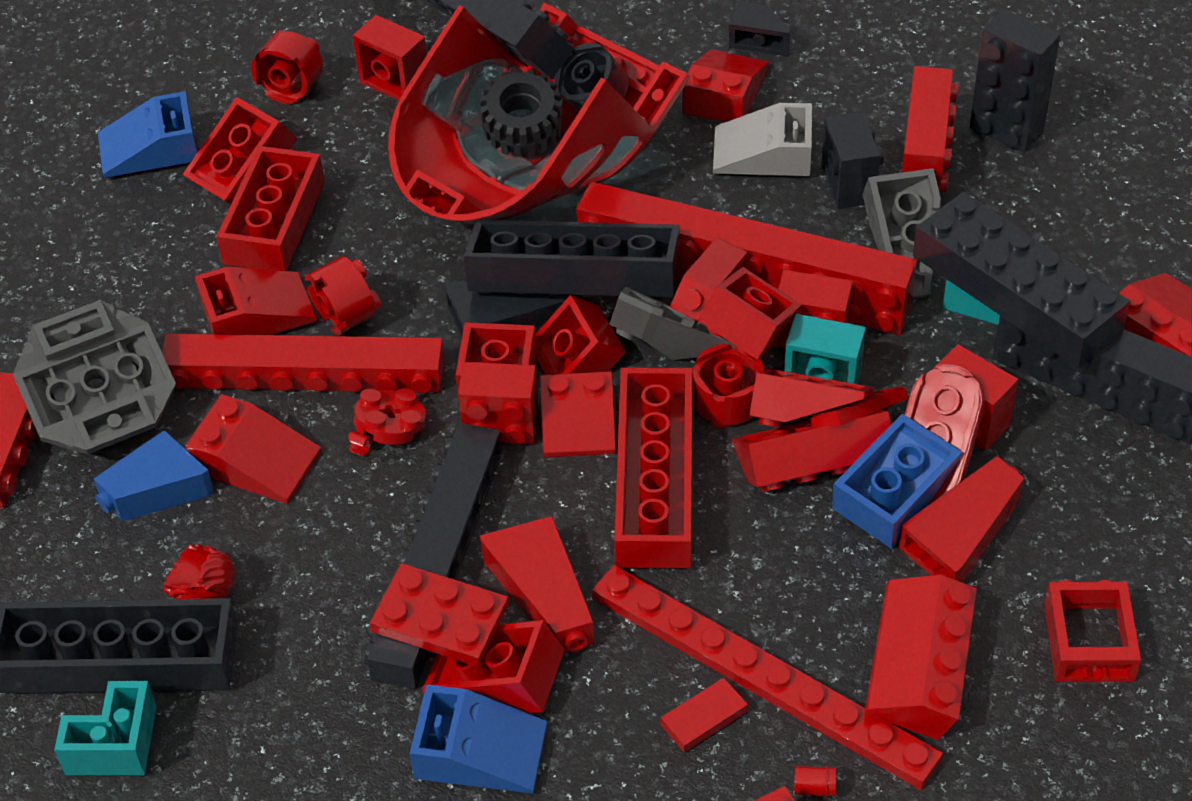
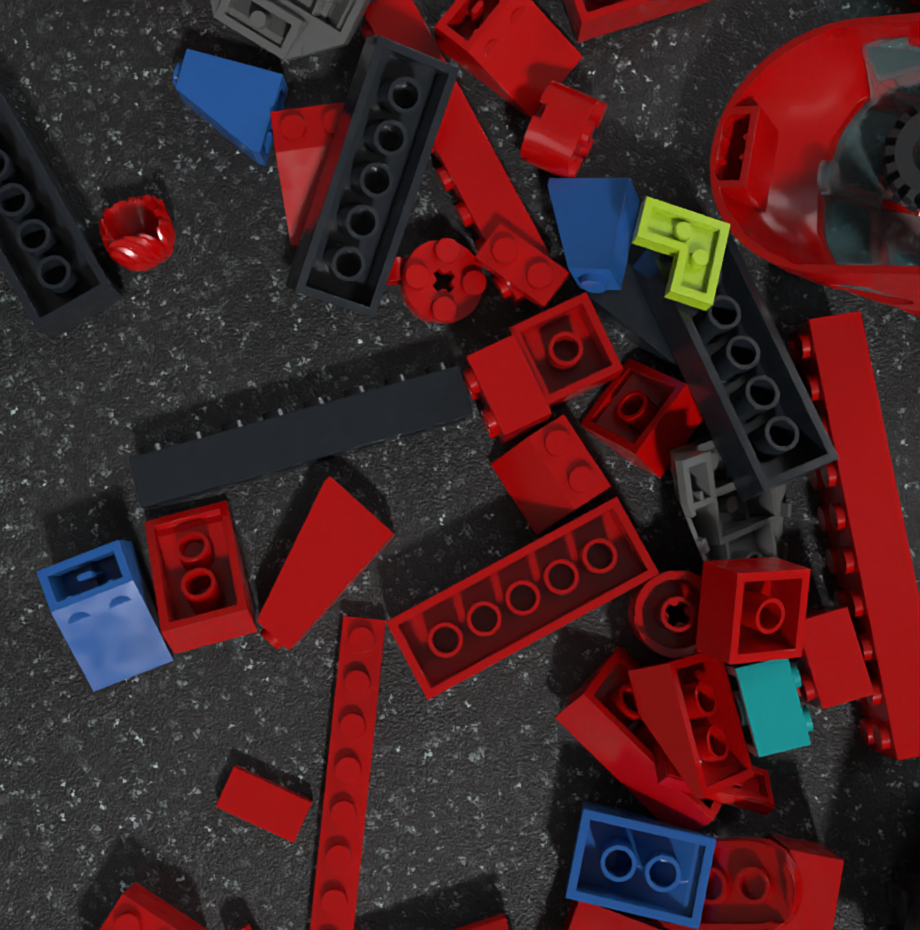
camera: 60 degrees right, 35 degrees up
red plate [369,563,508,667] -> none
red slope [670,237,748,323] -> none
none -> black brick [285,35,460,318]
none -> red plate [475,223,570,310]
none -> blue slope [547,178,640,293]
none -> lime plate [632,196,731,311]

